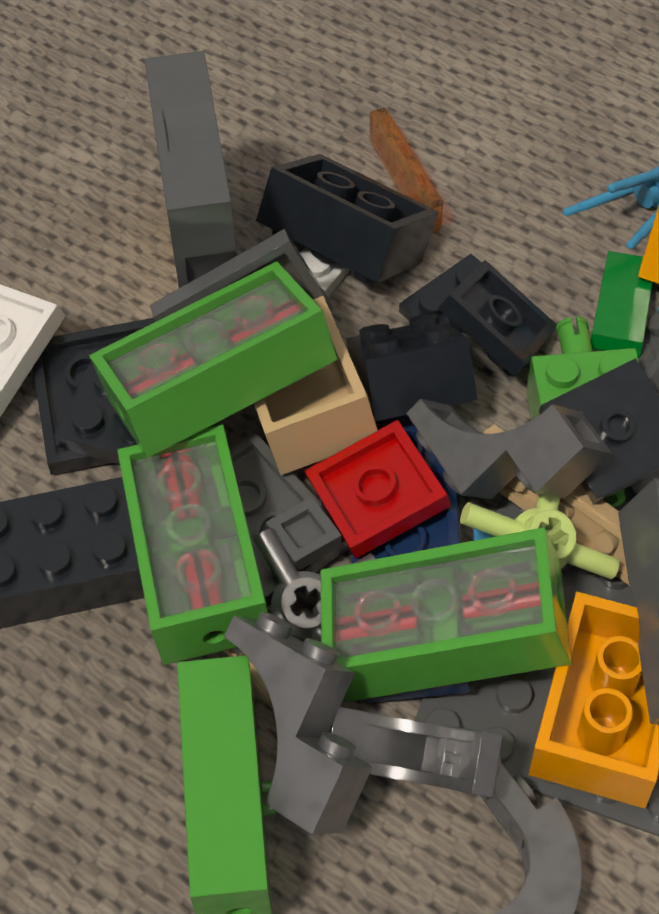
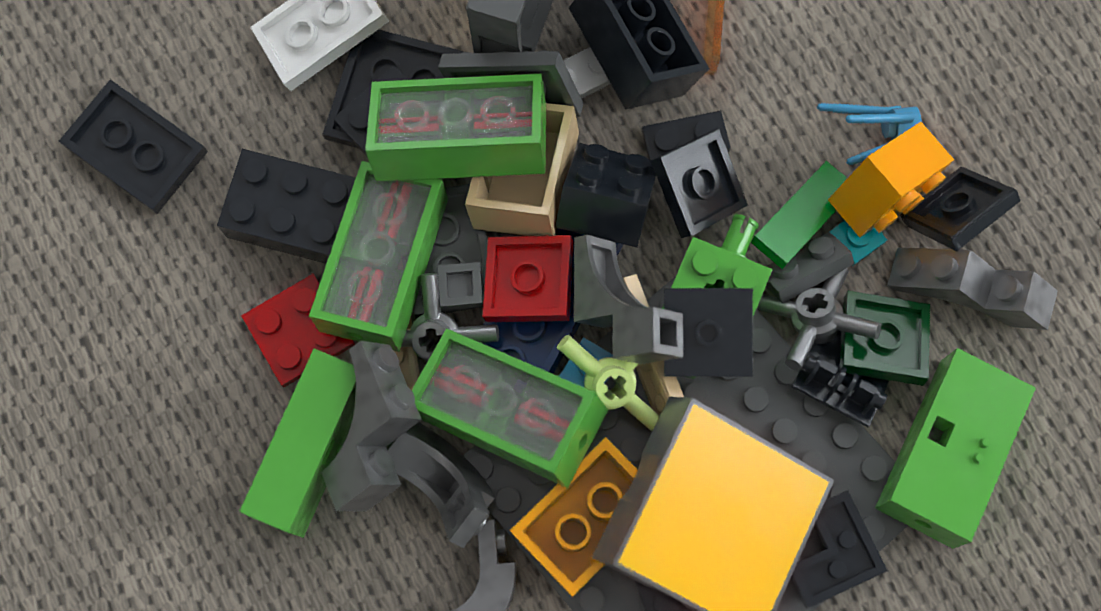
camera: 30 degrees right, 20 degrees up
none -> red plate [241,274,356,388]

